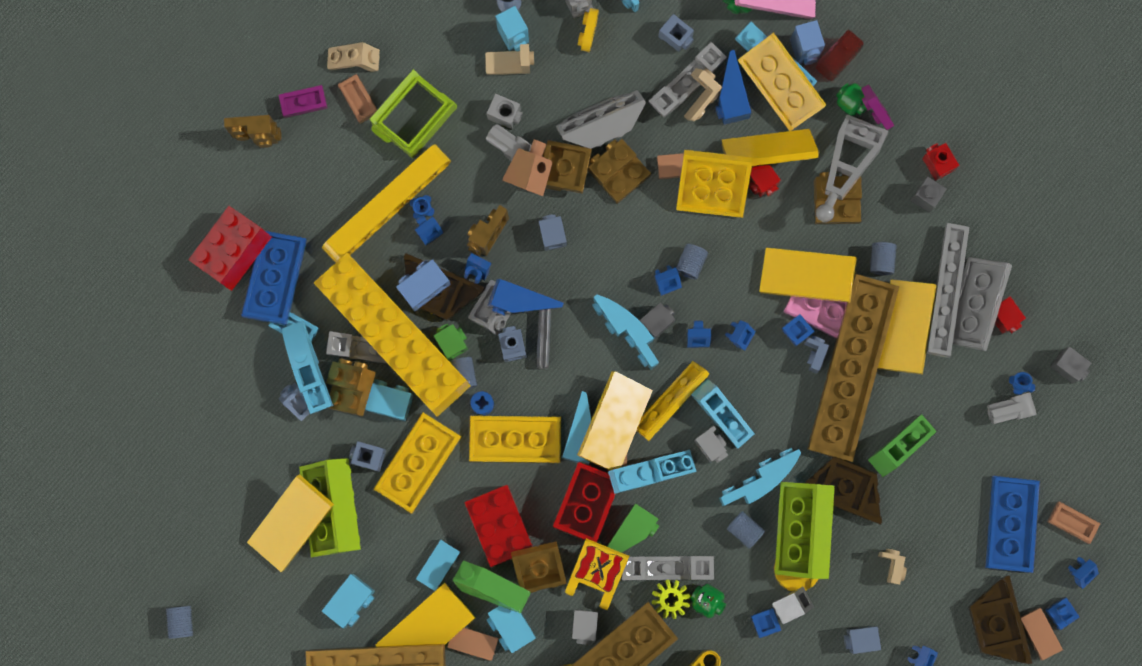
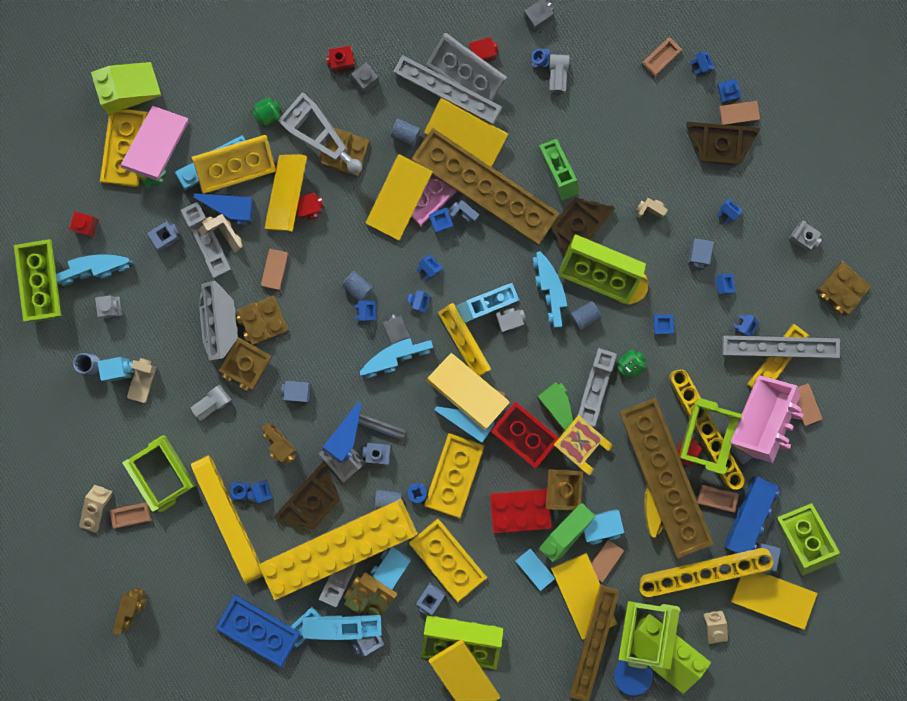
camera: 70 degrees left, 5 degrees up
red brick [188,206,272,291] -> none
magenta plate [279,85,328,118] -> none
medium azure brick [322,574,375,628] -> none
medium blue brick [396,259,451,311] -> none
bright green brick [433,324,468,361] -> none
blue tile [464,253,491,284] -> none
light grey brick [487,94,523,129] -> none
nougat torso [503,139,552,196] -> none
light grey brick [572,610,598,645] -> none
yellow plate [578,8,599,52] -> none
medium azure slope [608,450,696,494] -> none
neon yellow gear [651,579,691,619] -> none
yellow plate [676,150,752,218] -> none
brick [772,587,814,624] -> none
medium blue brick [790,20,825,65] -> none
clear red brick [816,30,864,81] -> none
magenta plate [861,84,894,130] -> none
blue tile [985,476,1040,573] -> none

